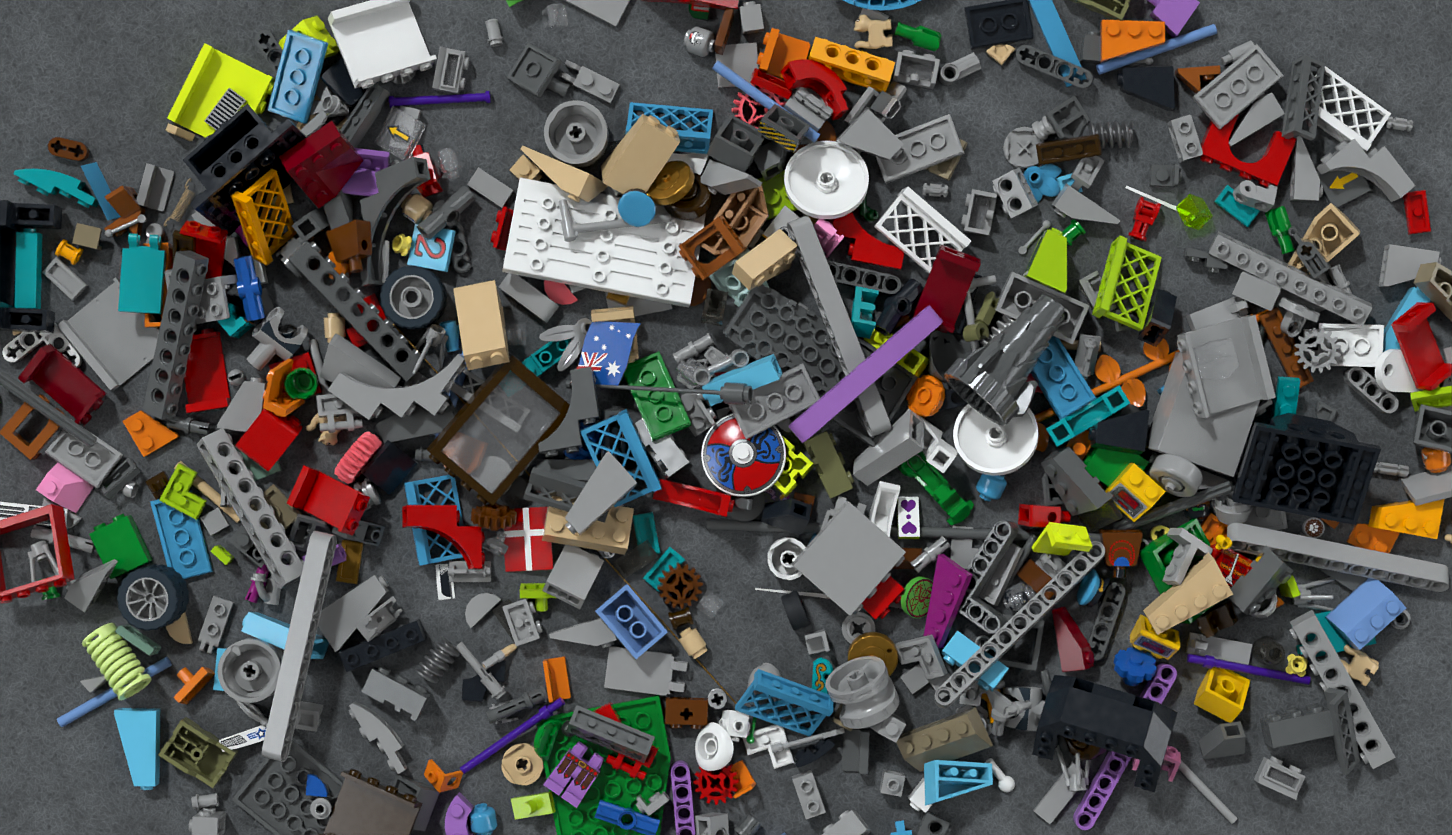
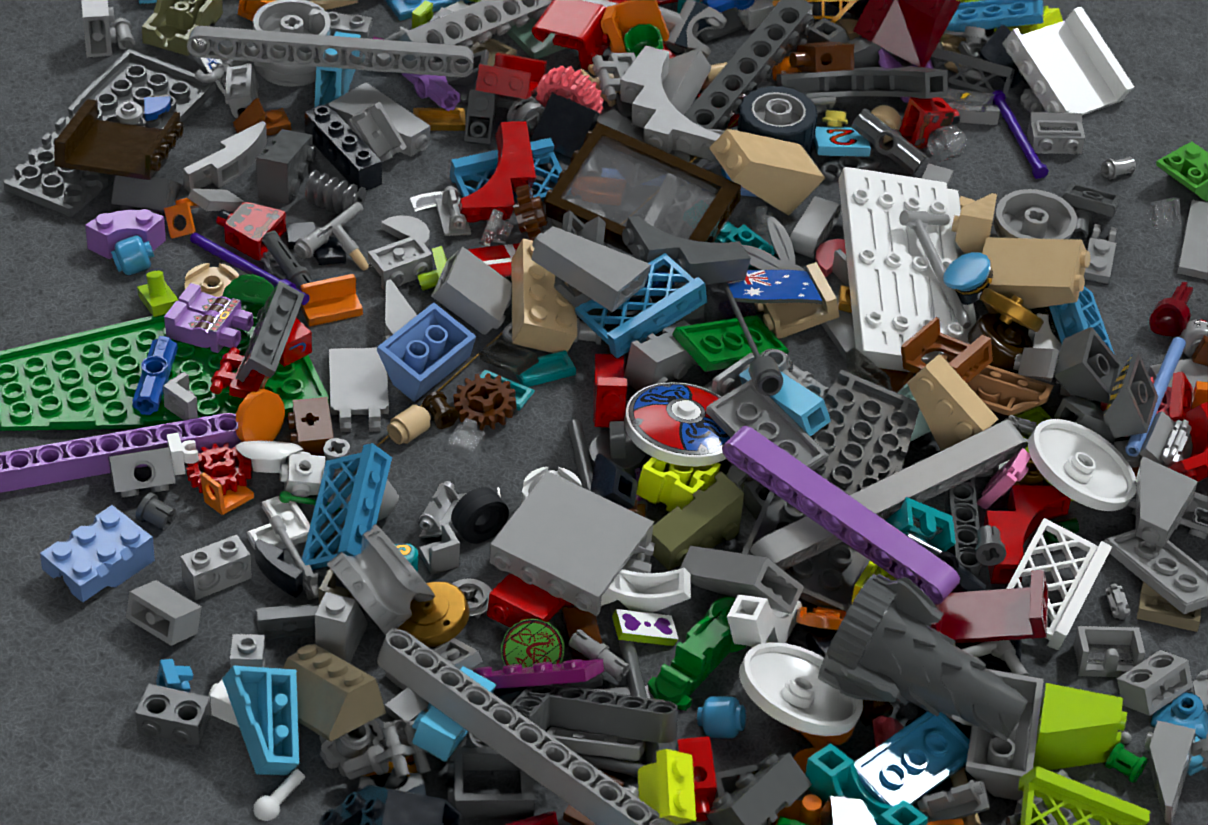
camera: 75 degrees right, 45 degrees down
none -> white tile [166,433,199,476]
none -> light grey tile [188,189,245,212]
none -> red torso [216,202,286,261]
none -> dark orange slope [233,98,291,136]
none -> orange tile [235,389,285,442]
none -> light grey hinge [419,481,467,539]
none -> dark grey bush [975,525,1006,566]
none -> light grey piece [1004,415,1037,438]
none -> dark red piece [1149,282,1193,336]

